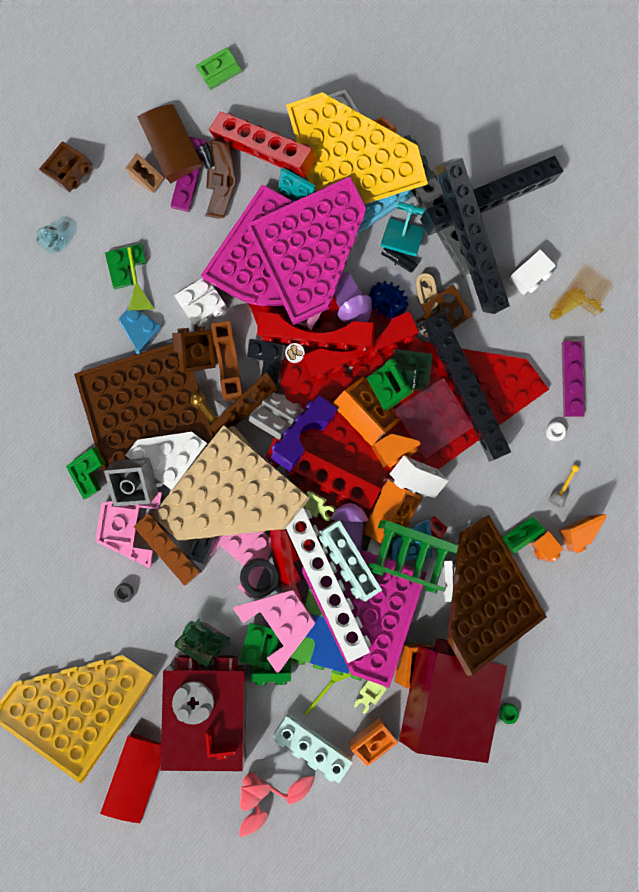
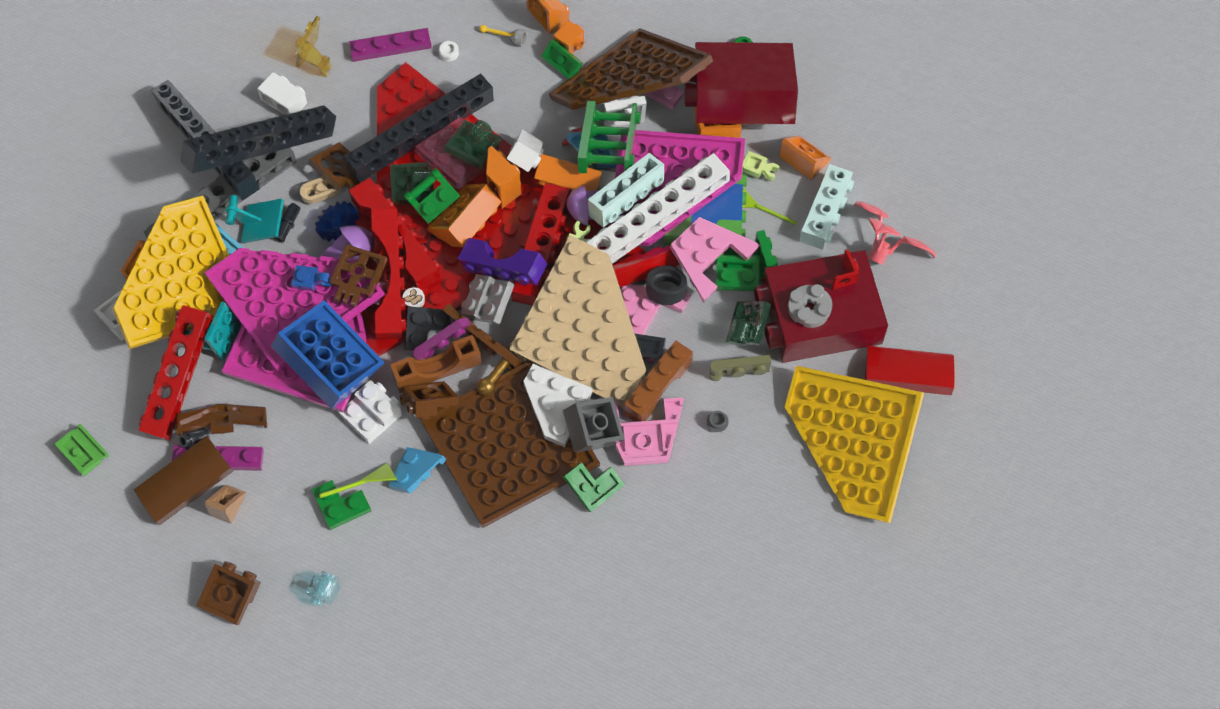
camera: 100 degrees left, 20 degrees down
none -> blue slope [271,300,385,410]
none -> blue plate [291,265,331,291]
none -> reddish brown piece [330,244,388,307]
none -> magenta plate [413,317,471,360]
none -> clear green plate [444,120,502,170]
none -> olive plate [709,355,771,381]

